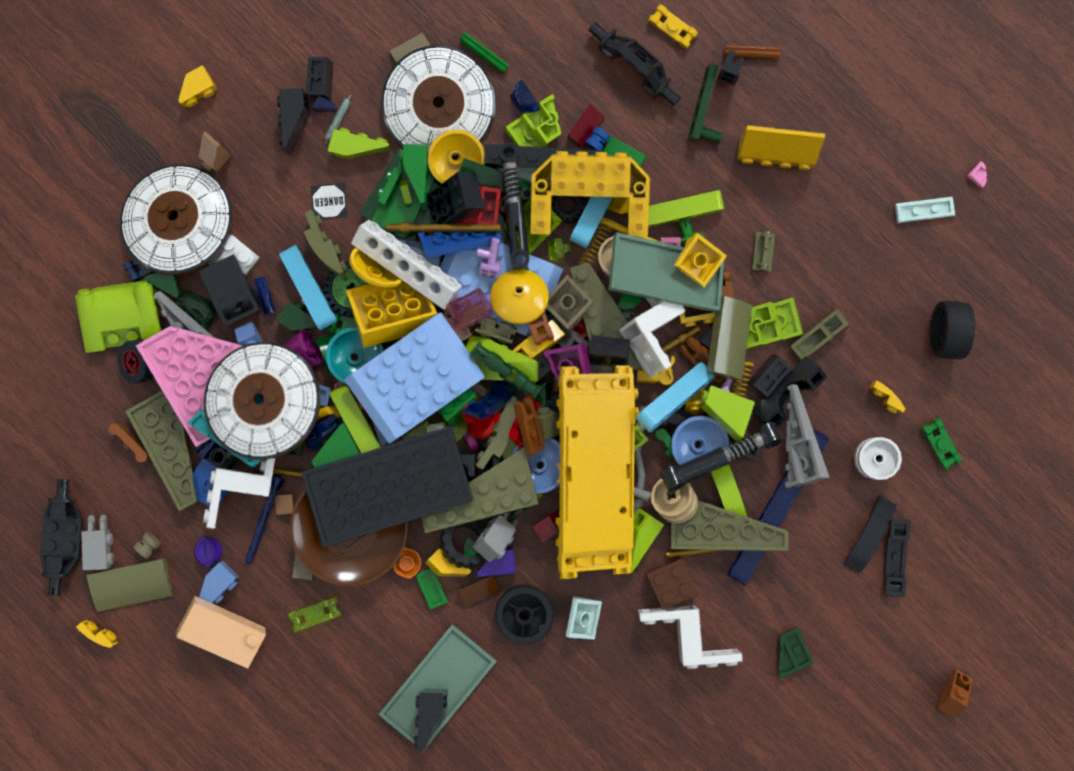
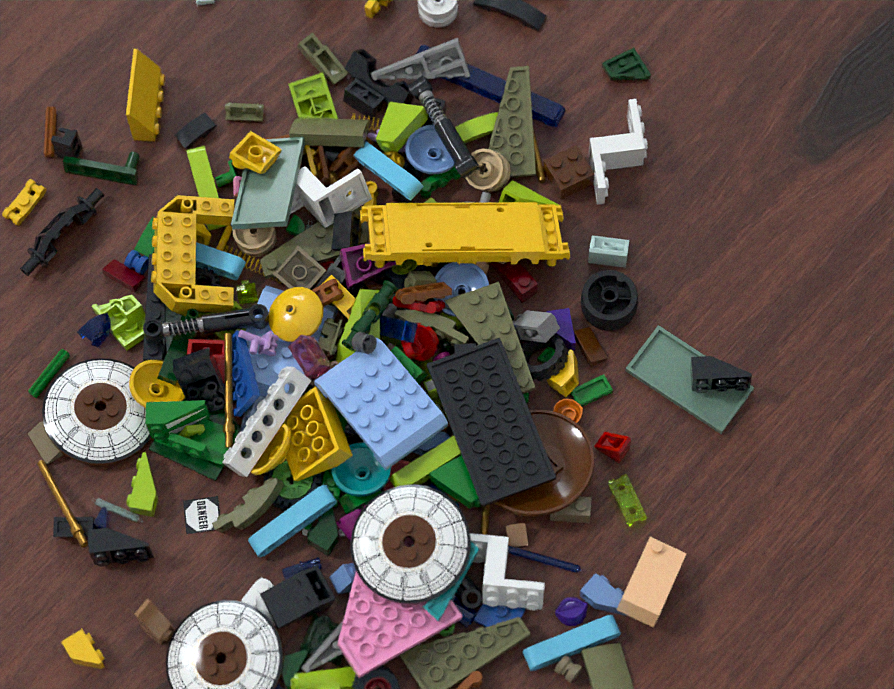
camera: 90 degrees left, 20 degrees down
none -> pearl gold bar [37,460,88,548]
none -> black slope [175,112,217,149]
none -> reddish brown slope [313,146,333,188]
none -> dark grey wheel [352,332,377,354]
none -> medium azure beam [523,615,621,671]
none -> red slope [594,432,631,463]

